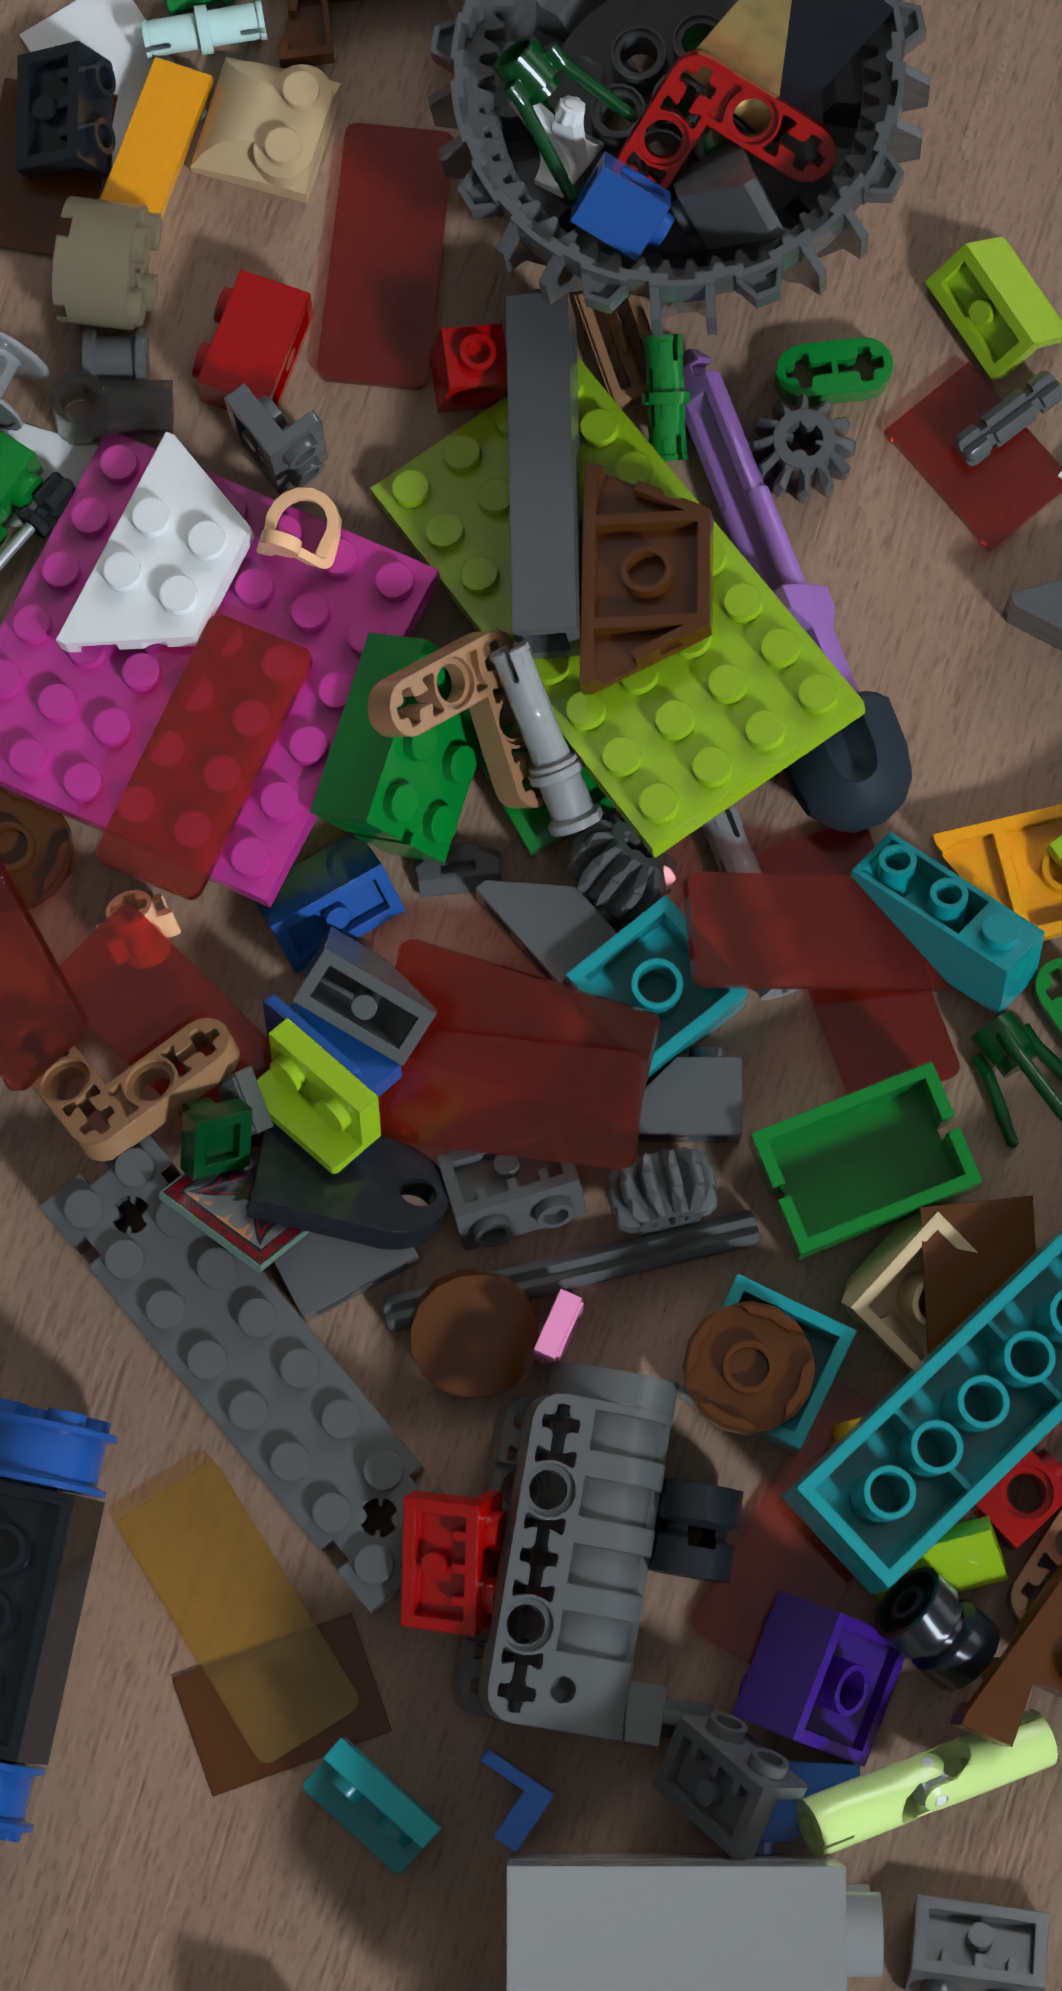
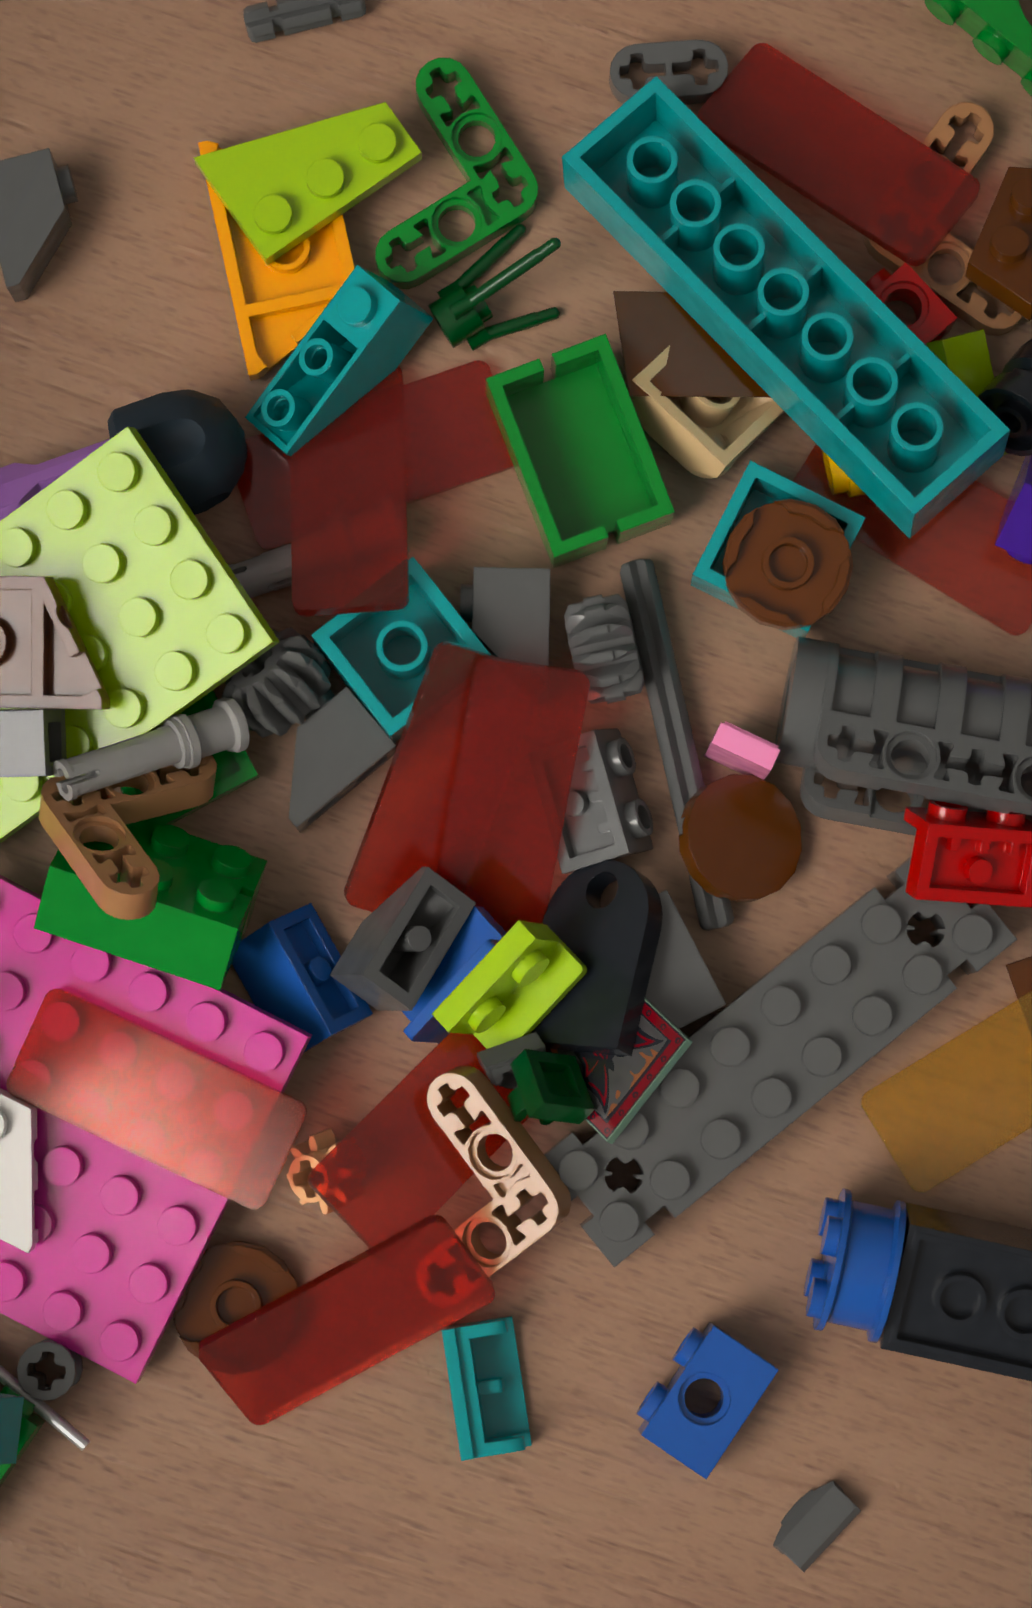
camera: 95 degrees left, 5 degrees up
dark grey piece [414,842,501,898] -> none
black wheel [648,1478,744,1584] -> none

